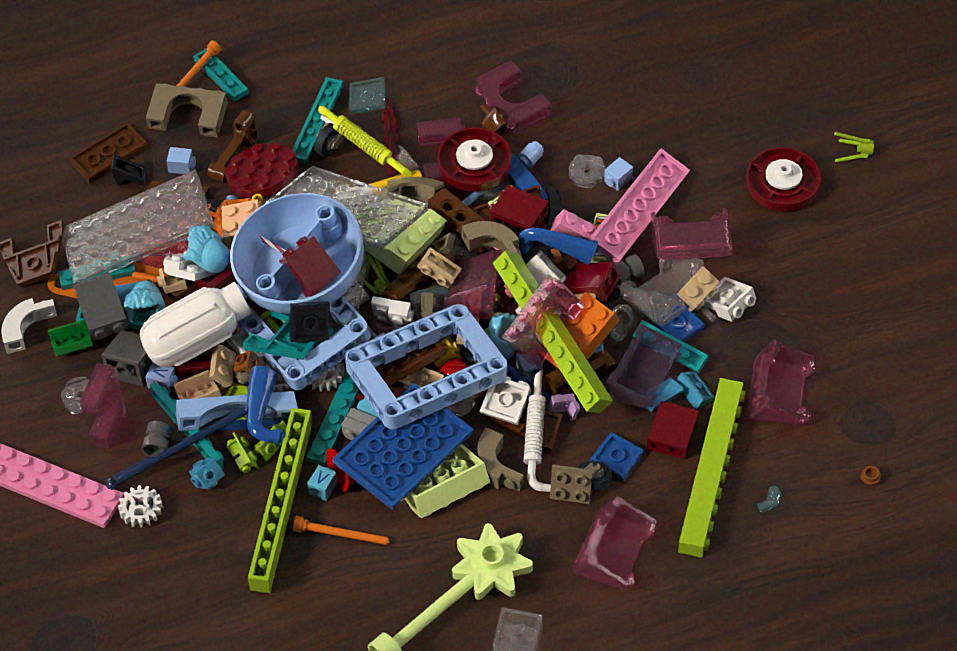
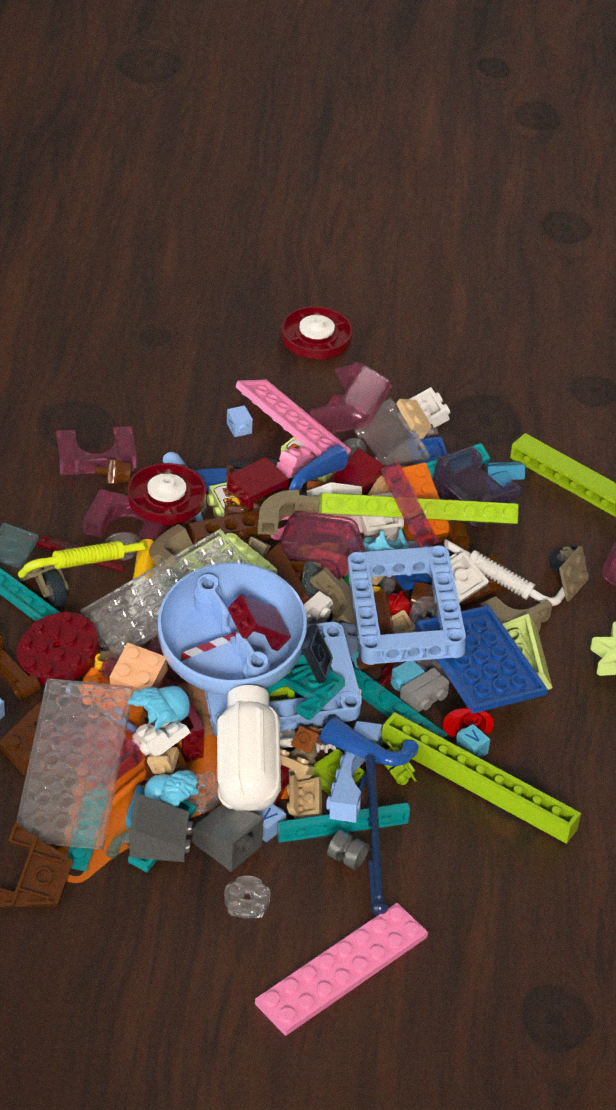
camera: 70 degrees left, 10 degrees down
white arch [2,298,57,354] -> none
green bracket [48,320,93,356] -> none
clear pink arch [79,363,127,450] -> none
white gear [118,486,163,528] -> none
dark azure brick [189,458,225,489] -> none
lime hinge [227,433,259,473] -> none
orange piece [293,516,390,545] -> none
tan bracket [417,247,461,288] -> none
lavender bracket [547,394,580,420] -> none
clear plate [569,154,605,188] -> none
blue tile [590,432,645,482] -> none
dark red panel [647,401,699,460] -> none
clear pink windscreen [748,339,815,426] -> none
lime plant [834,132,874,162] -> none

